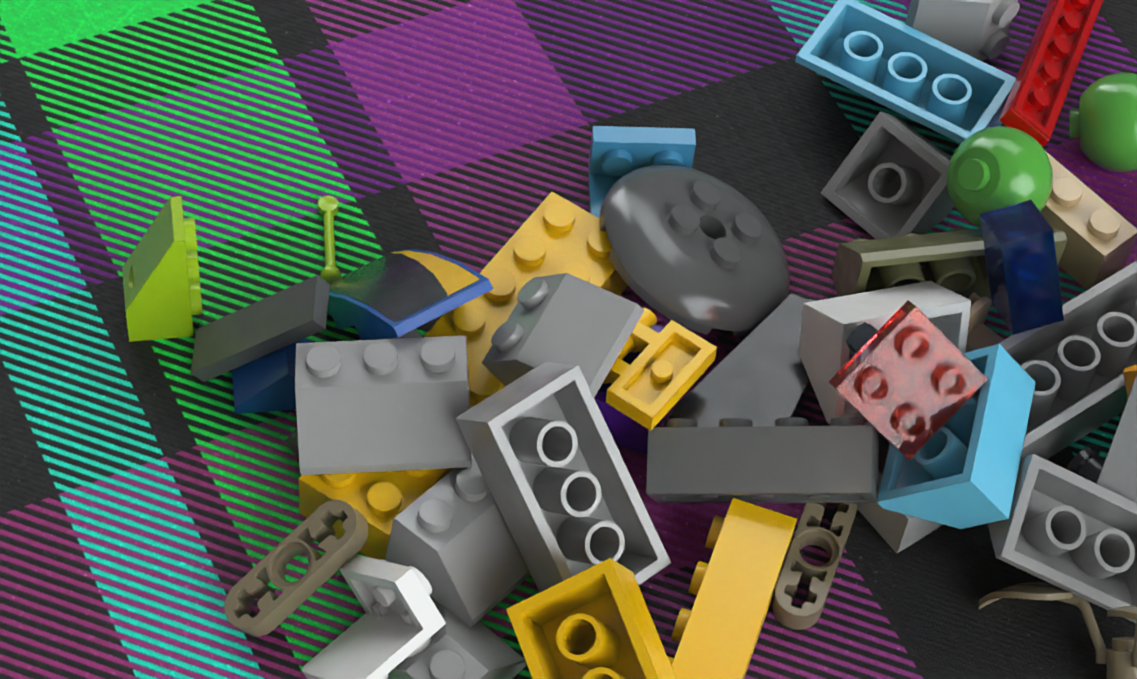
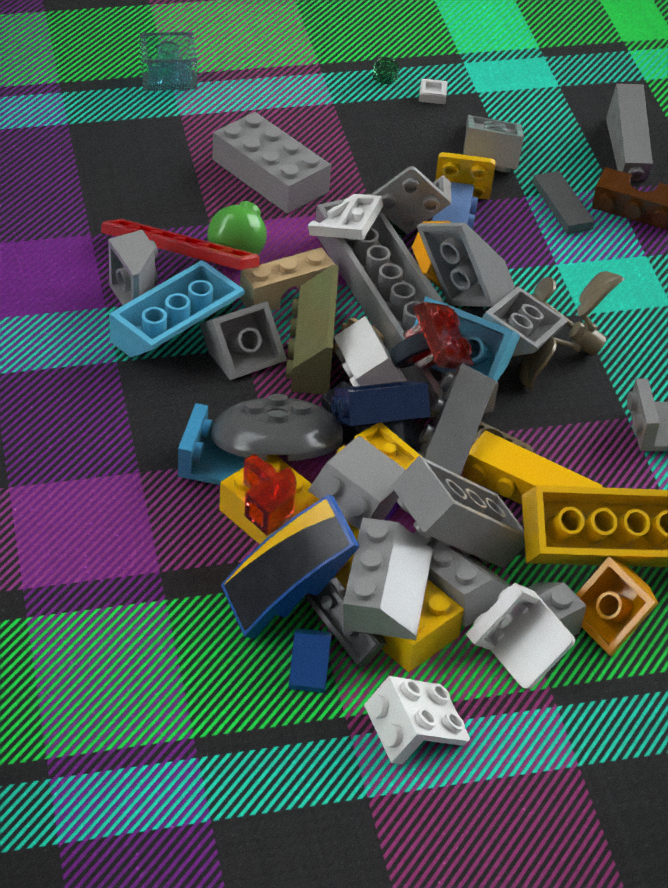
camera: 75 degrees left, 10 degrees down
lime slope [122,196,203,342] -> none
dark grey tile [191,275,330,382] -> none
dark tan beam [224,500,368,636] -> none
lime hinge [318,196,341,283] -> none
bright green brick [947,126,1053,231] -> none
clear blue brick [980,200,1064,335] -> none
none -> clear red brick [243,453,297,536]
none -> dark blue window [331,380,431,426]
none -> white bracket [364,676,470,764]

